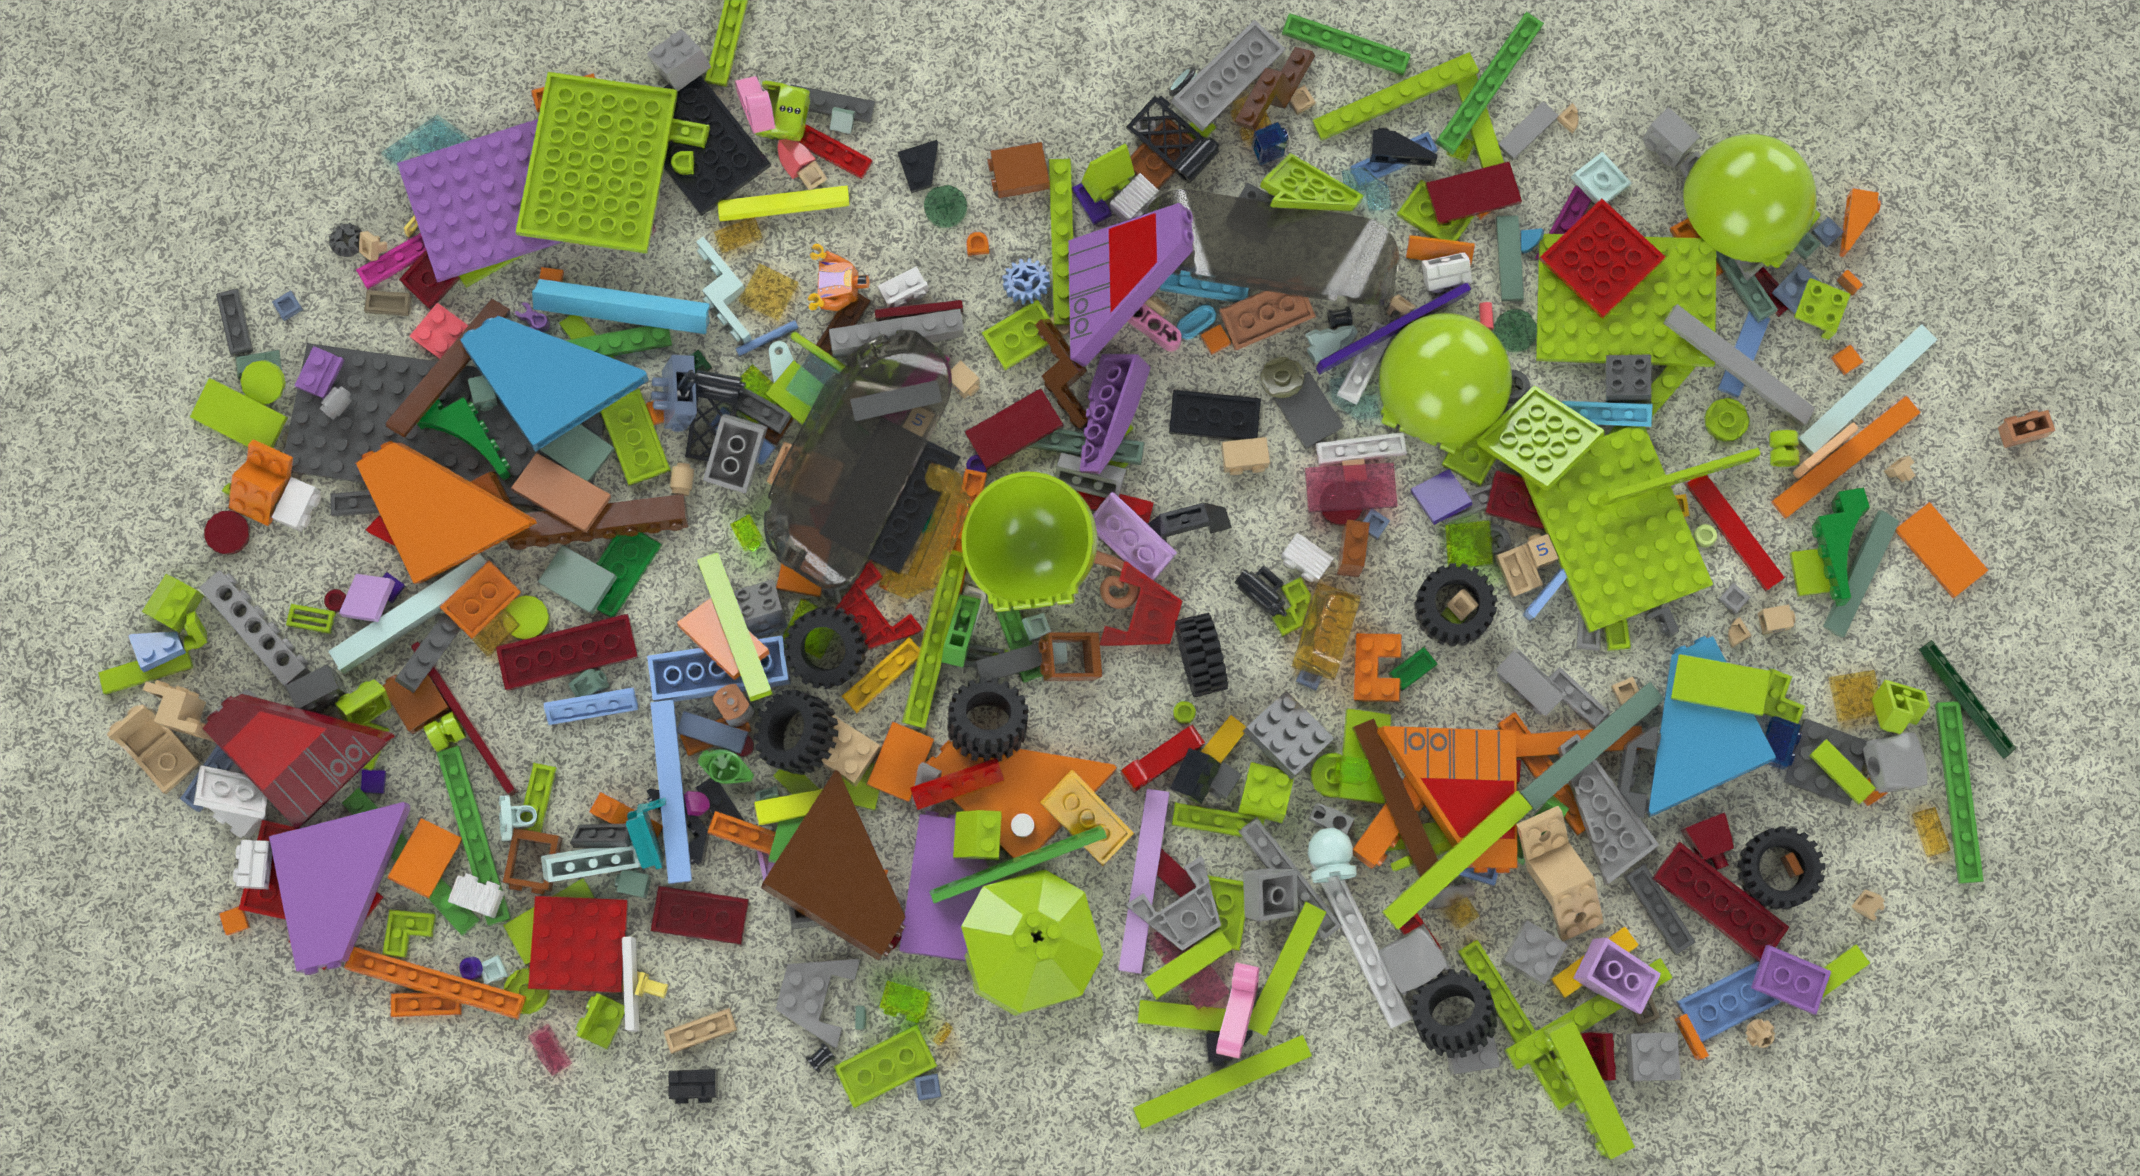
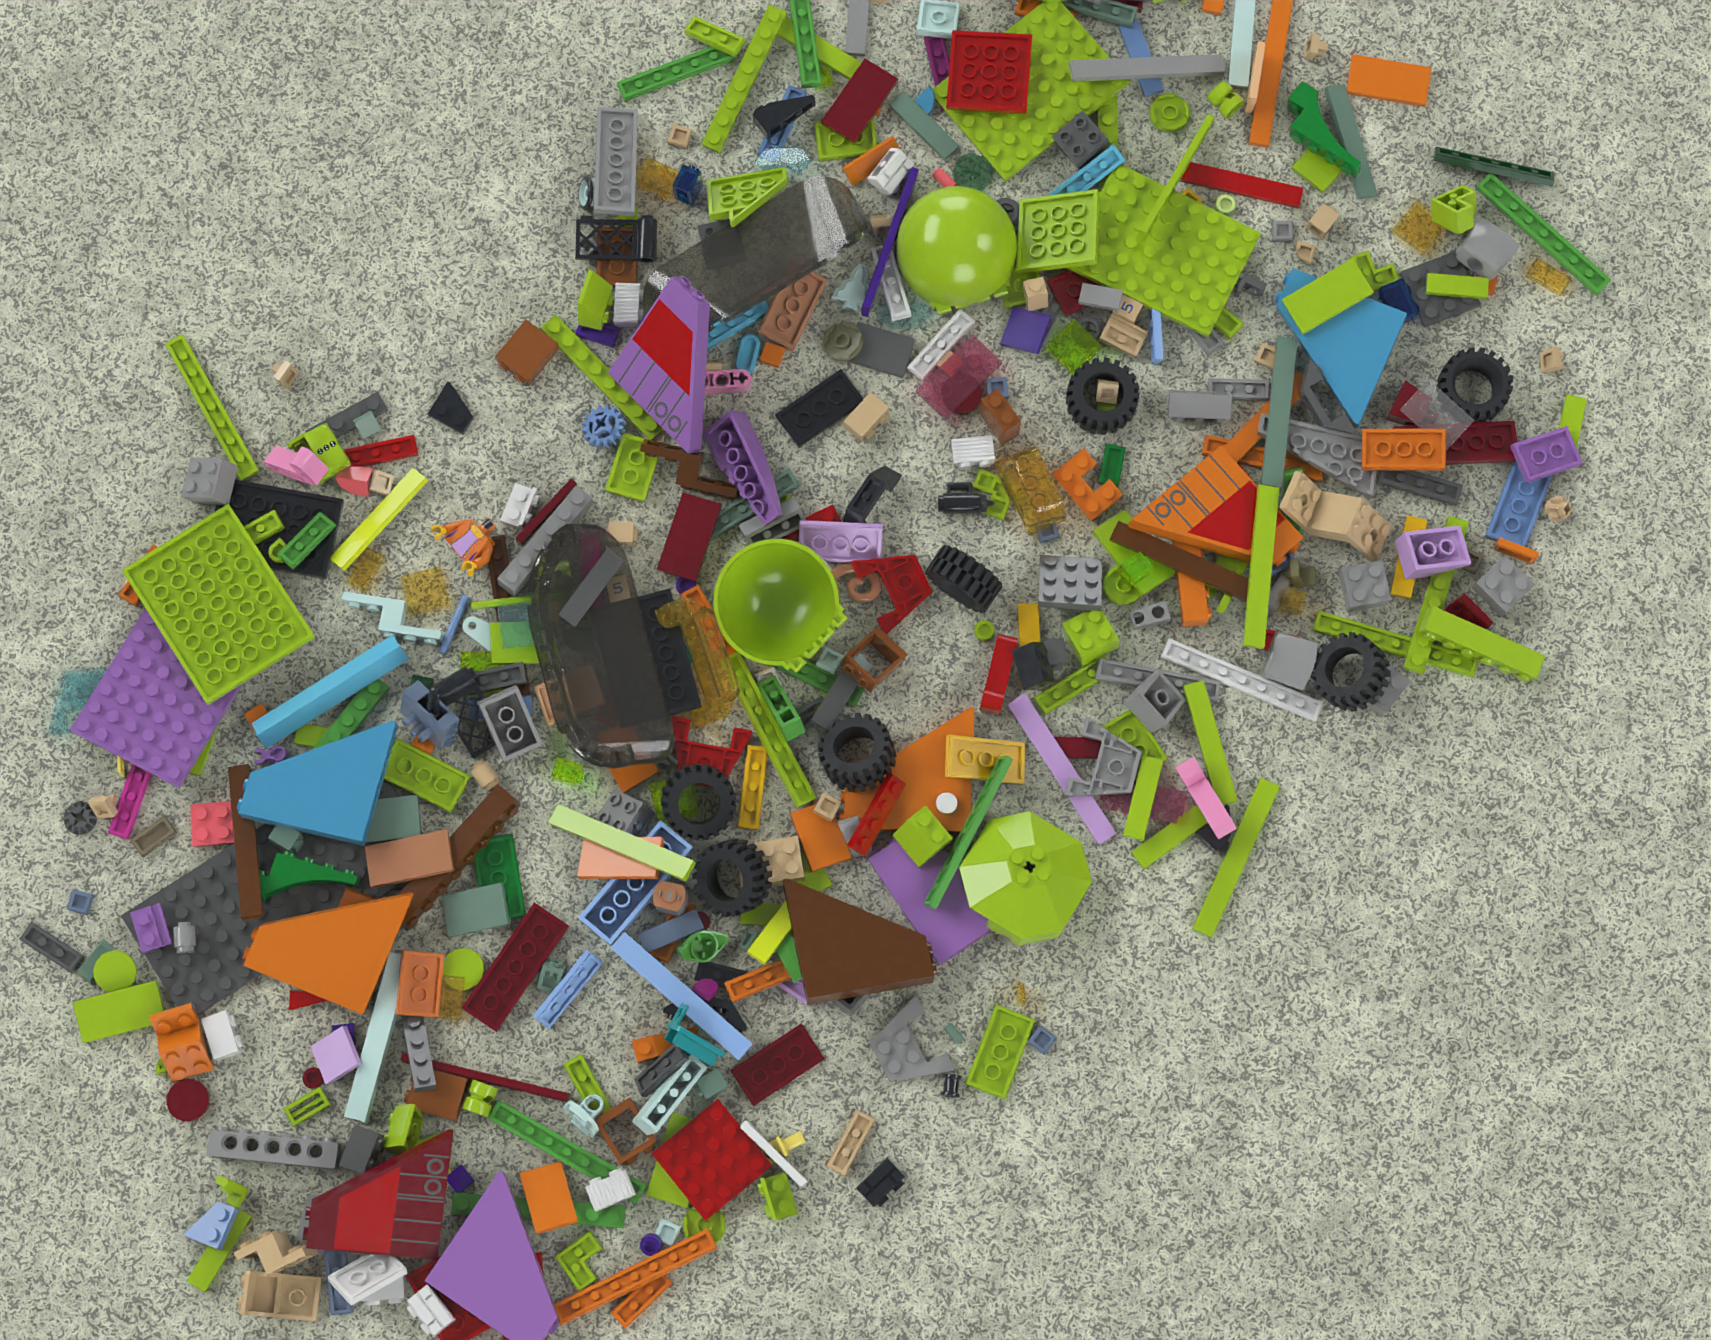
camera: 40 degrees left, 0 degrees up
lime slope [141,574,205,633] -> none
dark grey tile [330,491,379,517] -> none
dark red tile [399,250,460,310] -> none
clear pink slope [528,1024,573,1076] -> none
clear neon green brick [879,981,932,1024] -> none
clear green tile [924,185,967,228] -> none
orange tile [967,232,989,256] -> none
reddish brown bracket [1235,47,1315,130] -> none
light aqua tile [1308,828,1357,883] -> none
black bush [1327,306,1353,329] -> none
dark orange tile [1780,852,1803,879] -> none
none -> tan tile [271,361,299,389]
none -> bright green tile [277,512,336,570]
none -> lime tile [684,16,746,57]
none -> tan plate [813,792,841,822]
none -> tan brick [1023,277,1048,311]
none -> light grey tile [1078,283,1123,311]
none -> olive bracket [1287,558,1316,589]
none -> orange tile [1362,429,1446,471]
none -> clear tile [1400,379,1474,451]

